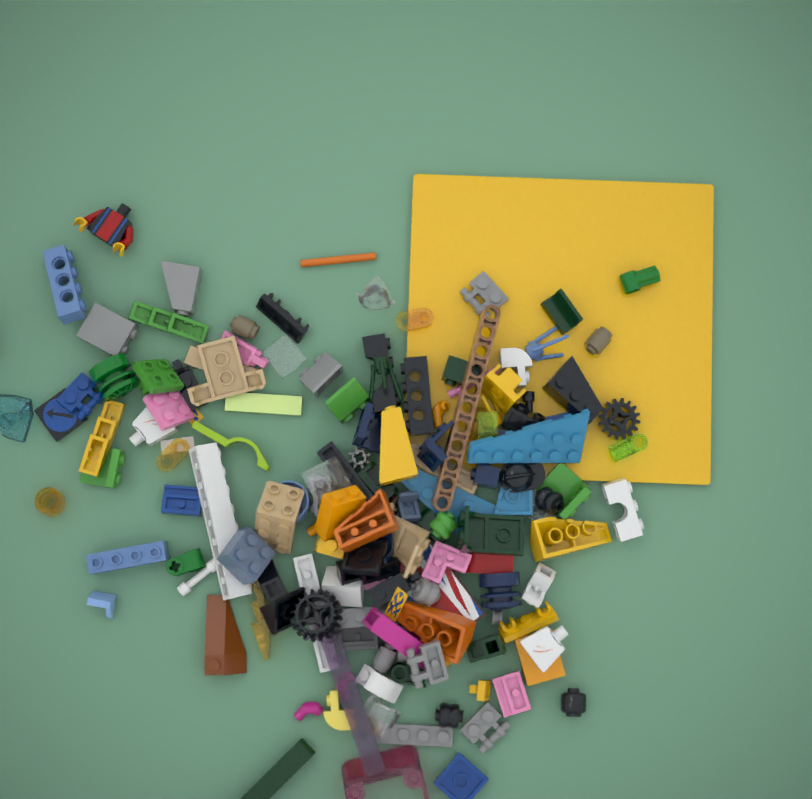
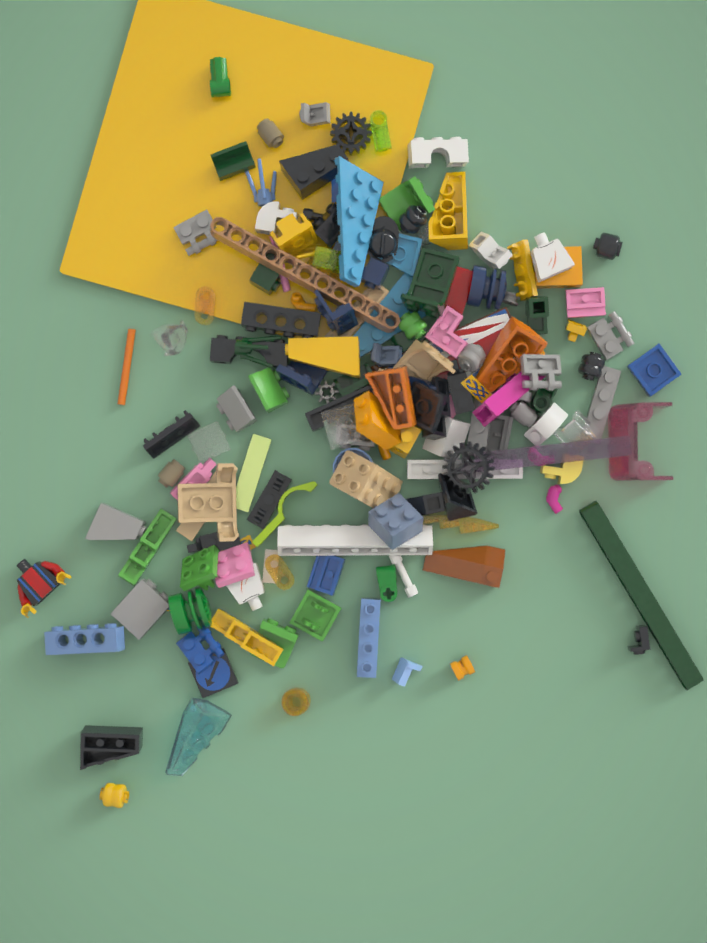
camera: 75 degrees left, 5 degrees up
none -> black plate [247,470,292,529]
none -> bright green plate [289,589,341,642]
none -> light grey bracket [299,102,330,126]
none -> light orange wheel [450,655,475,681]

